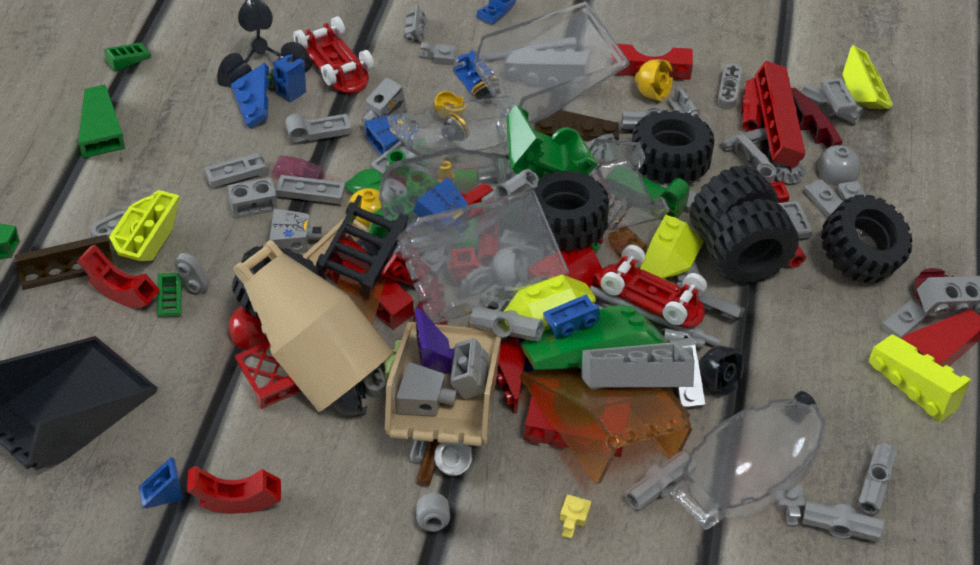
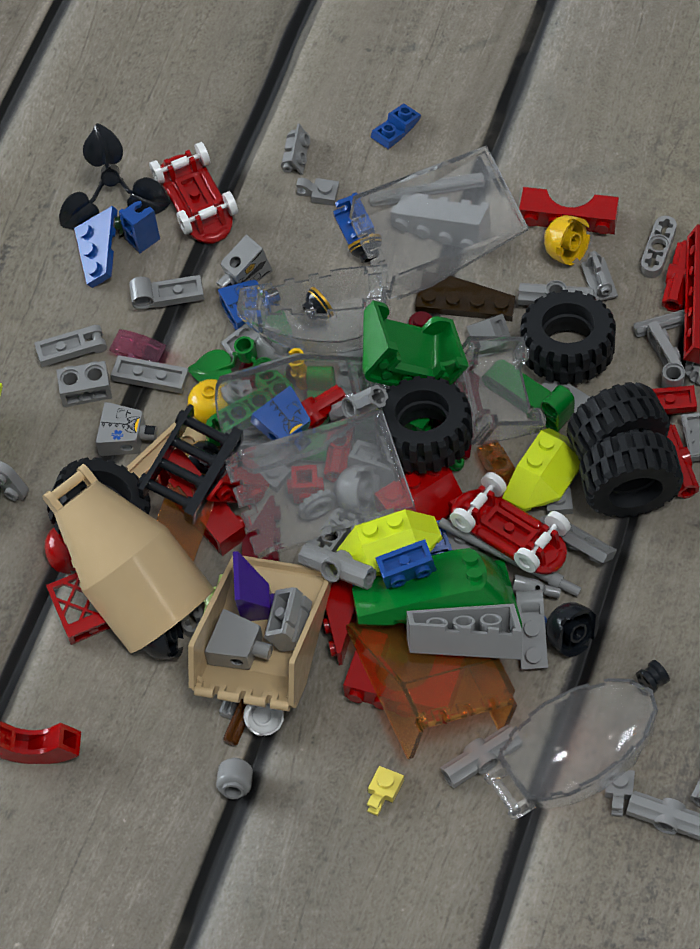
camera: 15 degrees right, 10 degrees up
yellow hair [433,91,467,119] -> none

